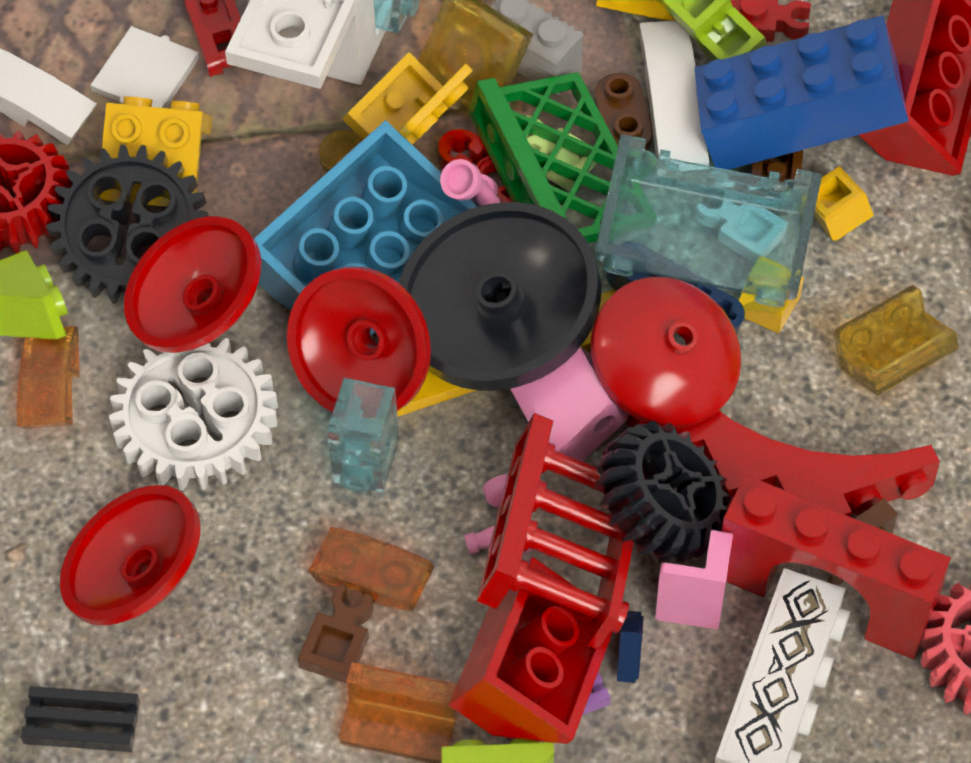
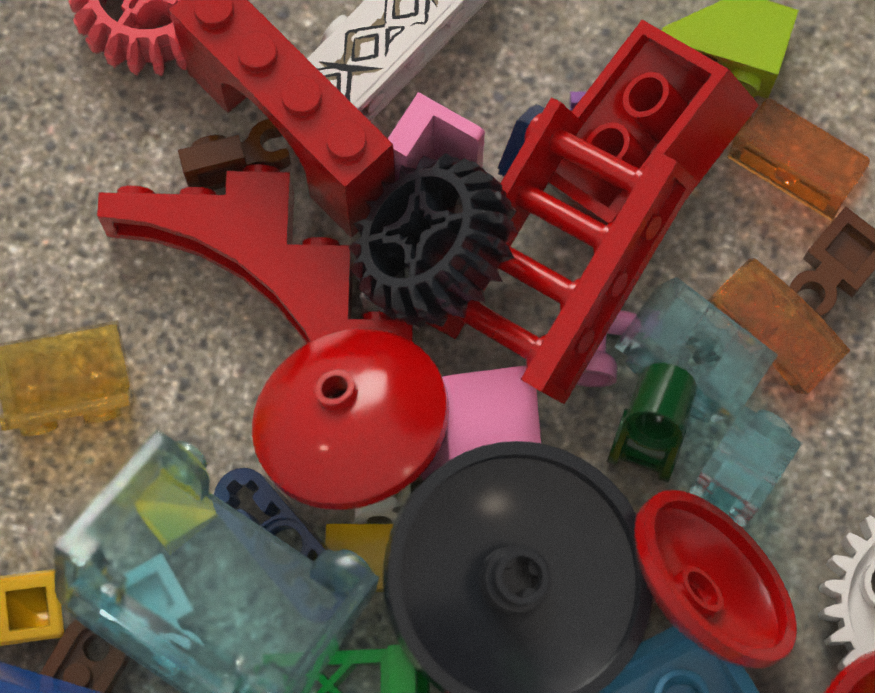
camera: 160 degrees left, 15 degrees up
none -> dark green piece [607,363,697,483]
none -> clear light blue brick [614,277,778,423]

